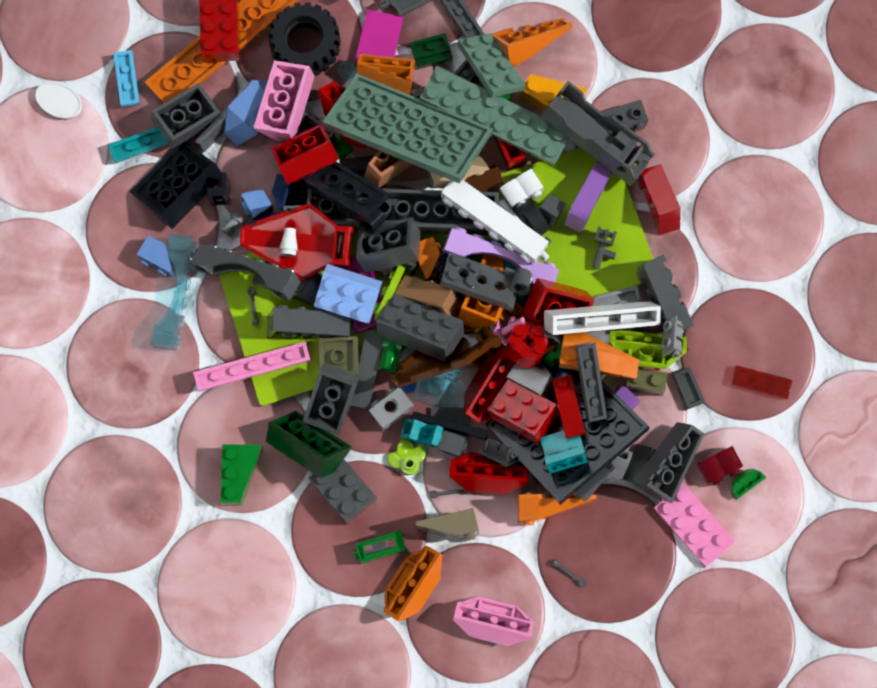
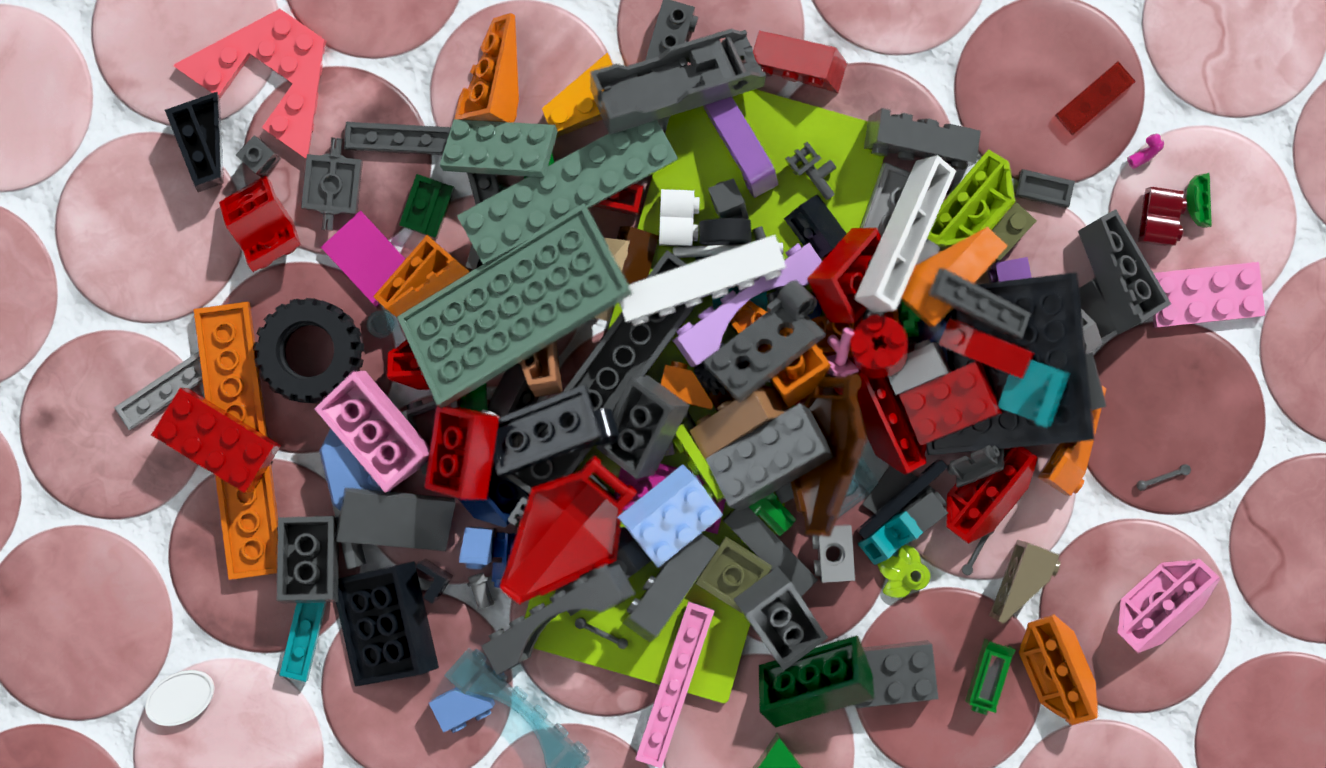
camera: 50 degrees left, 10 degrees up
medium azure plate [113,50,140,108] -> none
white cone [279,228,298,257] -> none
light grey hinge [662,316,683,358] -> none
none -> dark grey tile [336,488,455,551]
none -> black panel [784,194,846,259]
none -> dark pink arm [1127,133,1164,169]

